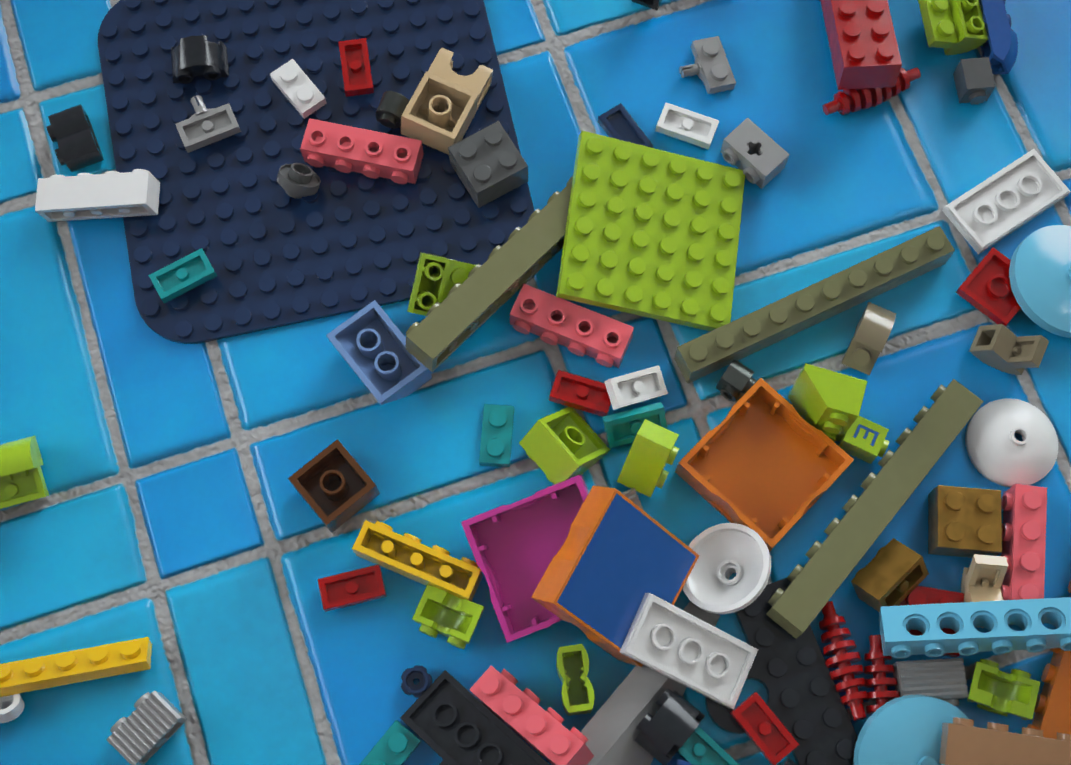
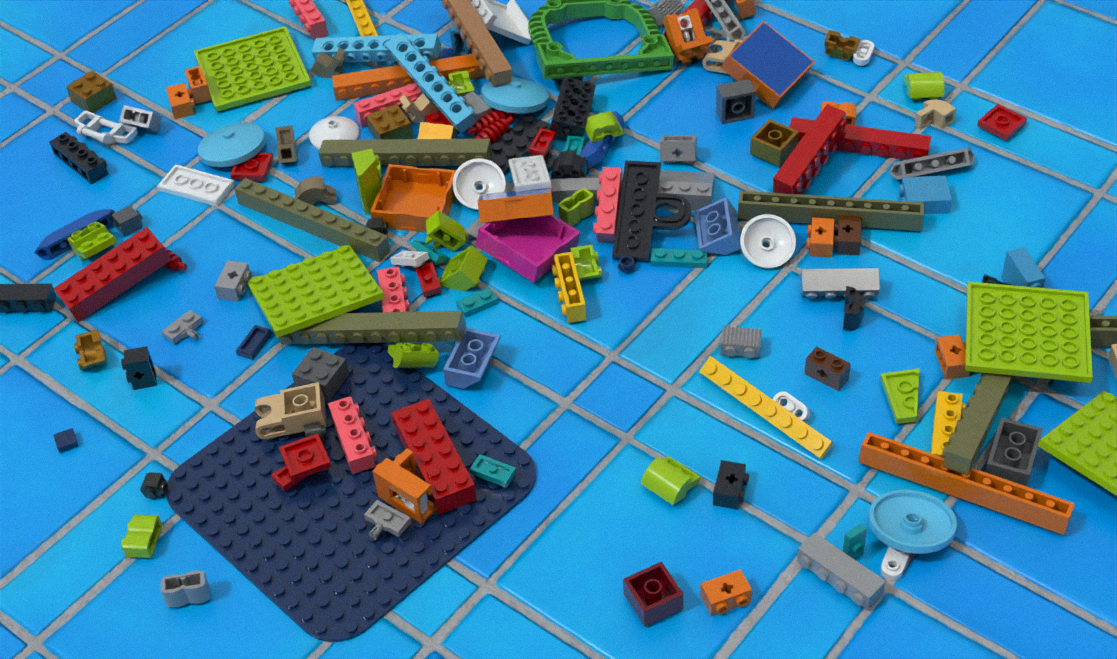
camera: 120 degrees left, 25 degrees down
white brick [35,169,160,222] -> none
black brick [47,104,104,172] -> none
black cylinder [171,35,229,84] -> none
white plate [270,59,327,119] -> none
dark grey plate [277,163,321,199] -> none
reddish brown brick [288,439,380,533] -> none
red plate [318,564,387,612] -> none
white plate [655,102,719,150] -> none
none -> red plate [279,433,332,481]
none -> orange brick [373,448,435,524]
none -> red brick [391,398,477,515]

